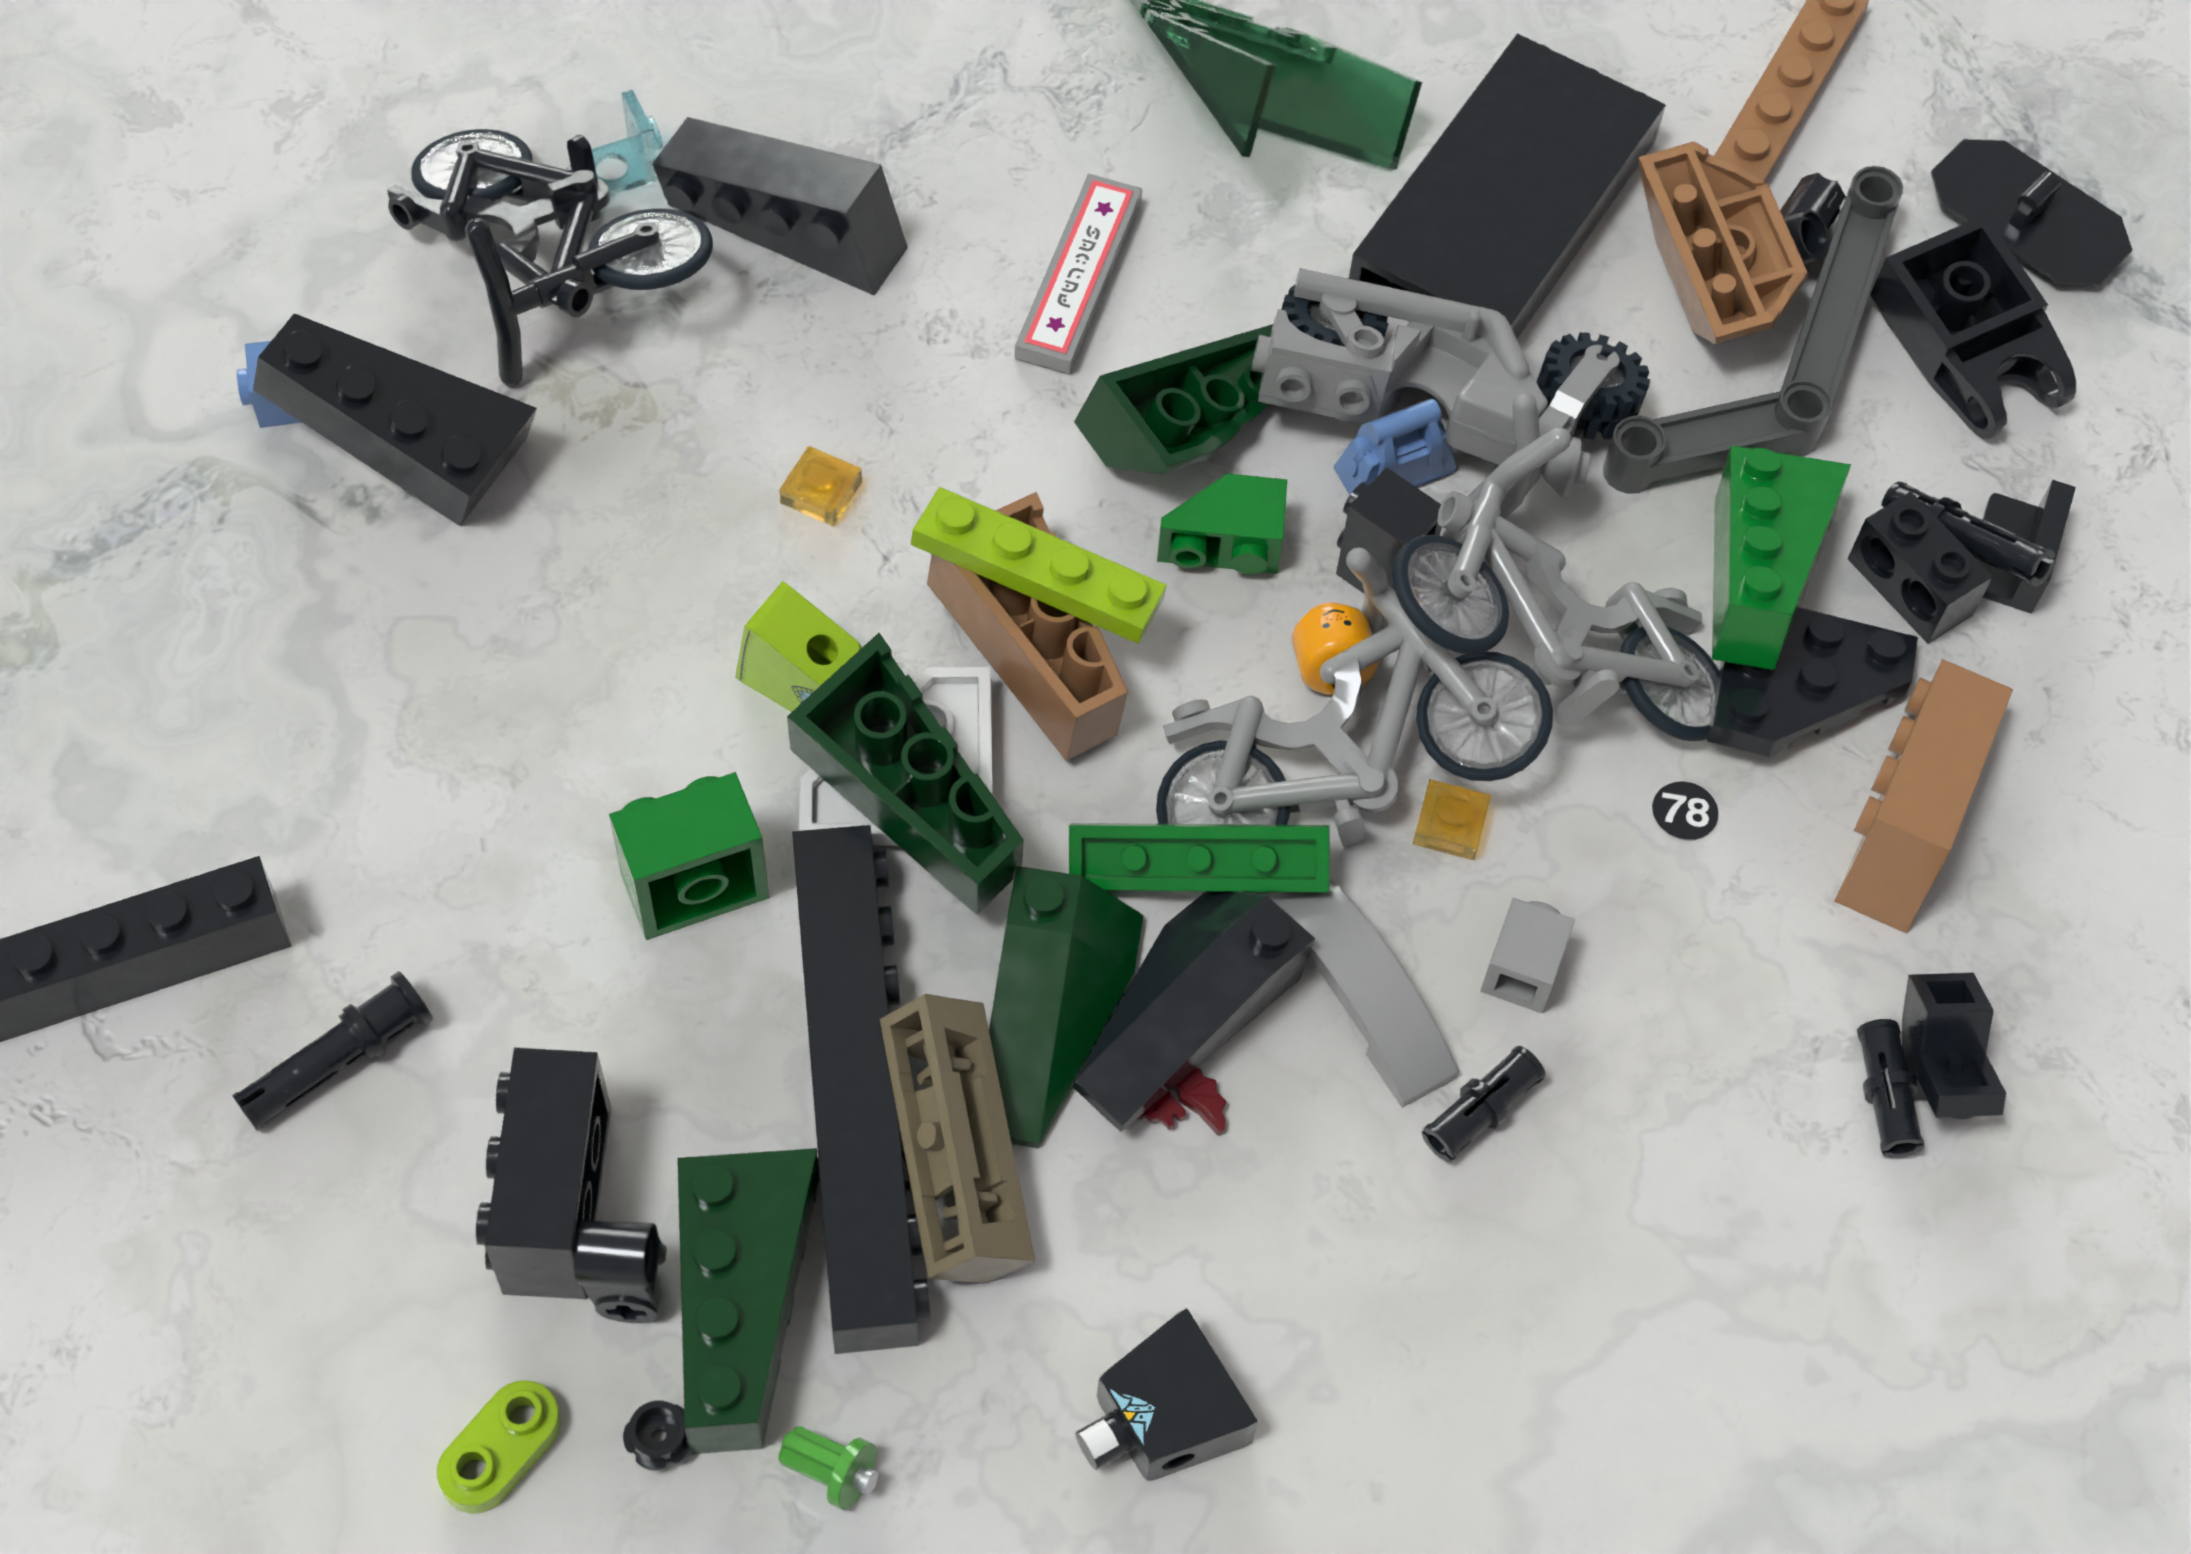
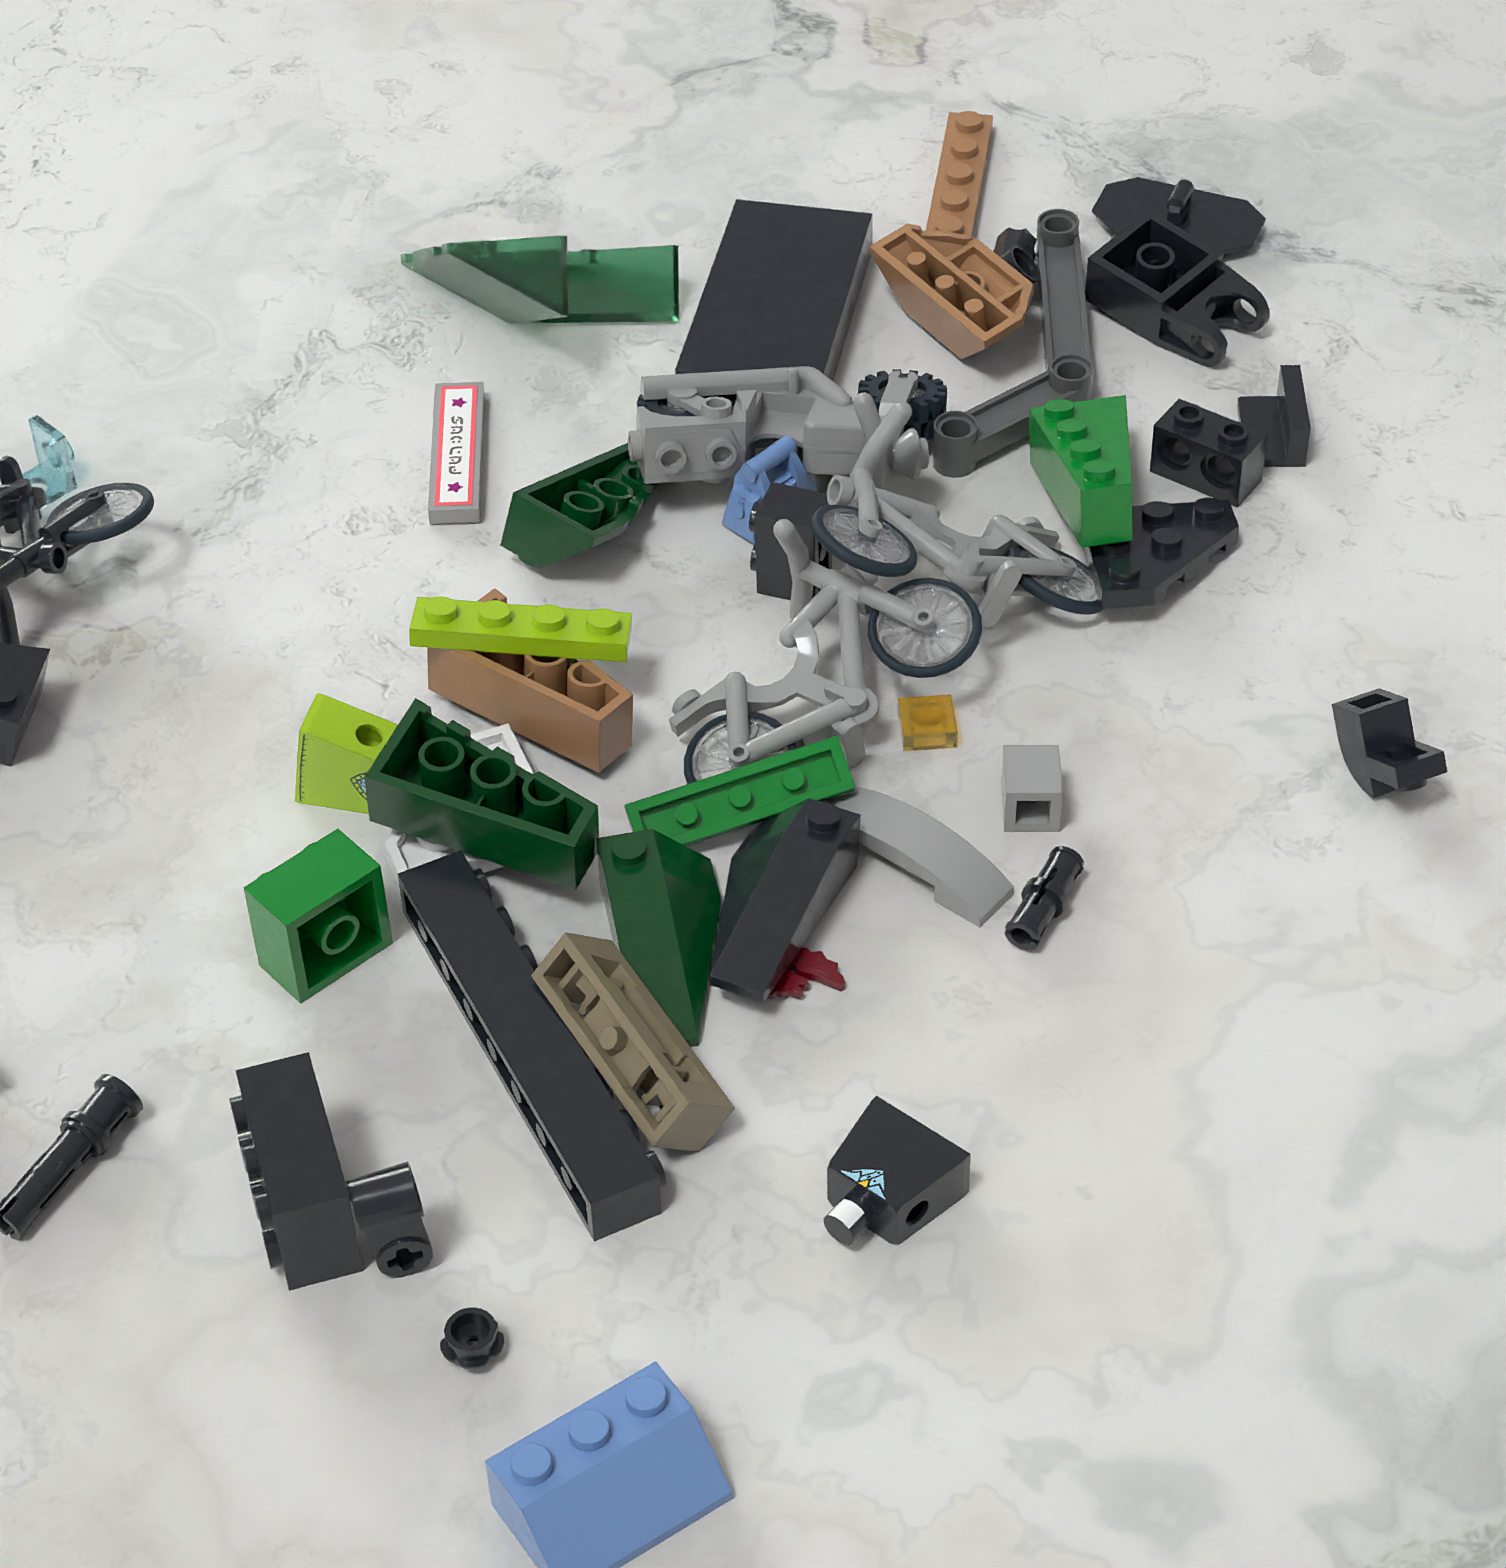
camera: 15 degrees left, 15 degrees down
lime plate [437,1380,561,1514] -> none
black wedge [652,117,908,296] -> none
dark green wedge [677,1148,820,1454] -> none
bright green piece [778,1426,878,1511] -> none
clear yellow plate [779,445,862,527] -> none
green slope [1157,473,1288,574] -> none
light orange head [1292,602,1379,695] -> none
black sticker [1652,781,1718,840] -> none
medium nougat wedge [1834,659,2013,933] -> none
black pin [1857,1019,1925,1158] -> none
black pin [1881,481,2055,586] -> none

